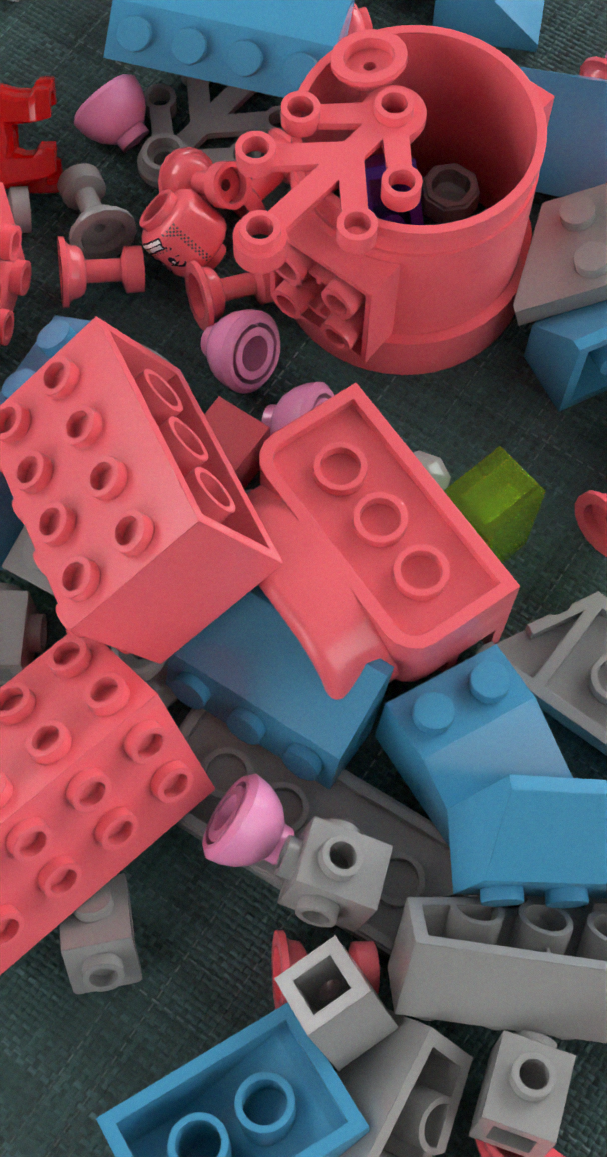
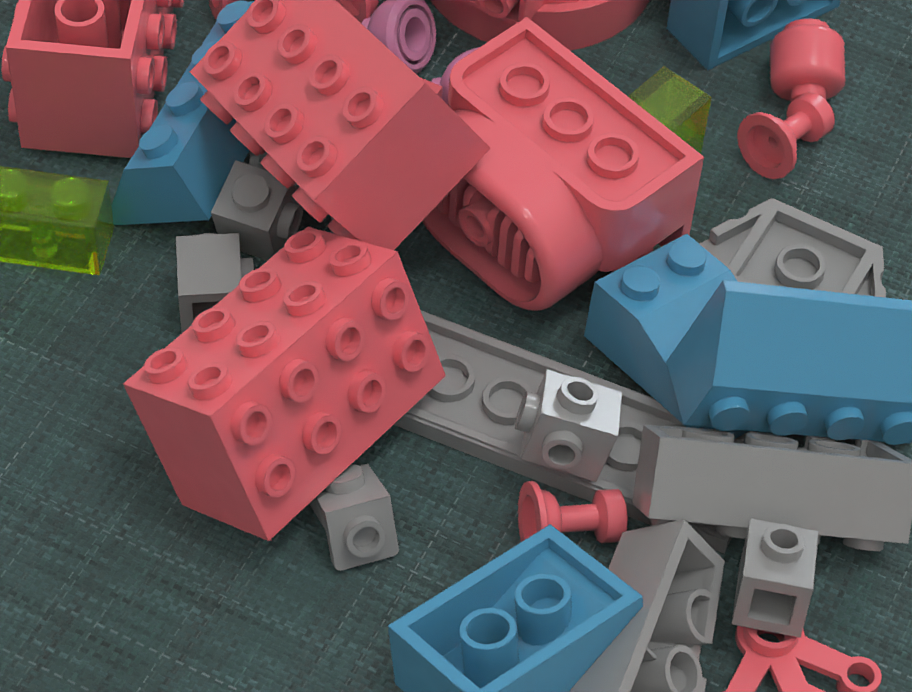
camera: 10 degrees left, 15 degrees down
dark azure slope [166,585,394,790] -> none
bright pink brick [202,773,294,867] -> none
light grey brick [274,935,399,1071] -> none

